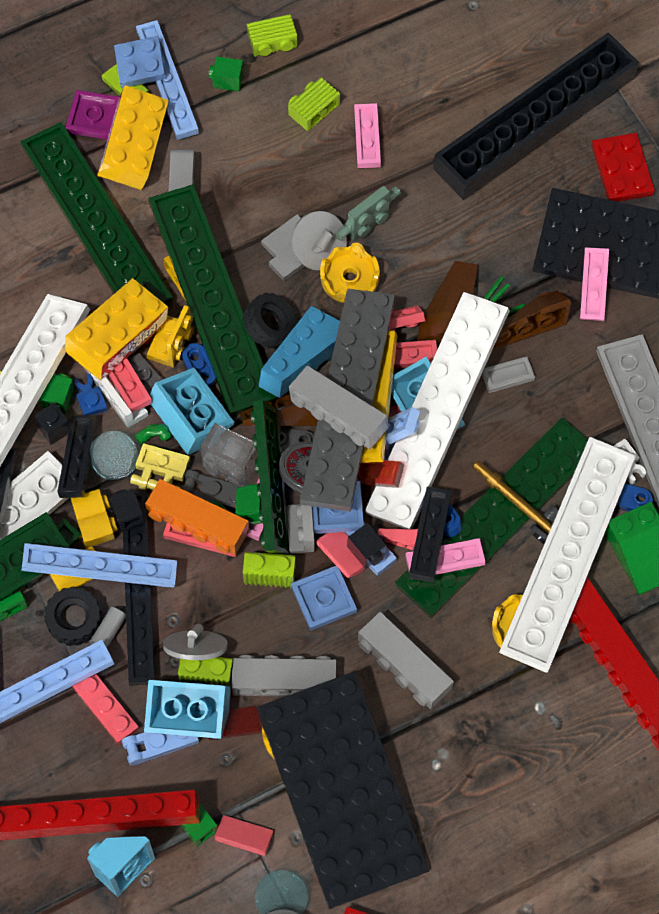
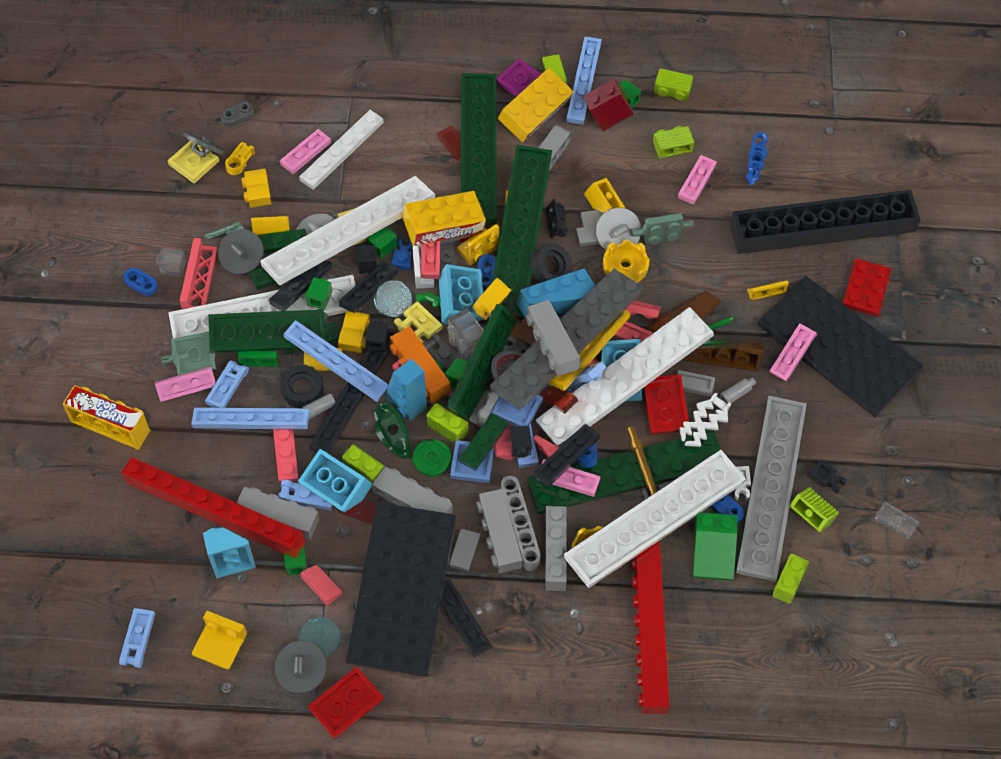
camera: 30 degrees right, 5 degrees down
medium blue plate [114,36,166,88] -> none
light grey shield [163,624,227,660] -> none
none -> light grey brick [237,487,320,540]
none -> green brick [306,277,333,310]
none -> dark green piece [373,401,411,459]
none -> dark azure wedge [385,358,427,422]
none -> green tile [412,439,451,477]
none -> clear red tile [437,126,461,161]
none -> black plate [441,579,492,658]
none -> light grey tile [449,529,480,572]
none -> dark green plate [459,413,509,471]
none -> yellow slope [472,278,511,320]
none -> light grey beam [501,476,540,571]
none -> black hinge [545,199,568,239]
none -> light grey brick [545,506,566,591]
none -> dark red slope [584,79,634,132]
none -> yellow slope [584,178,625,213]
none -> red plate [643,374,689,435]
none -> white piece [679,393,731,447]
none -> light grey cylinder [719,378,756,404]
none -> blue animal [745,132,768,186]
none -> yellow slope [747,281,788,300]

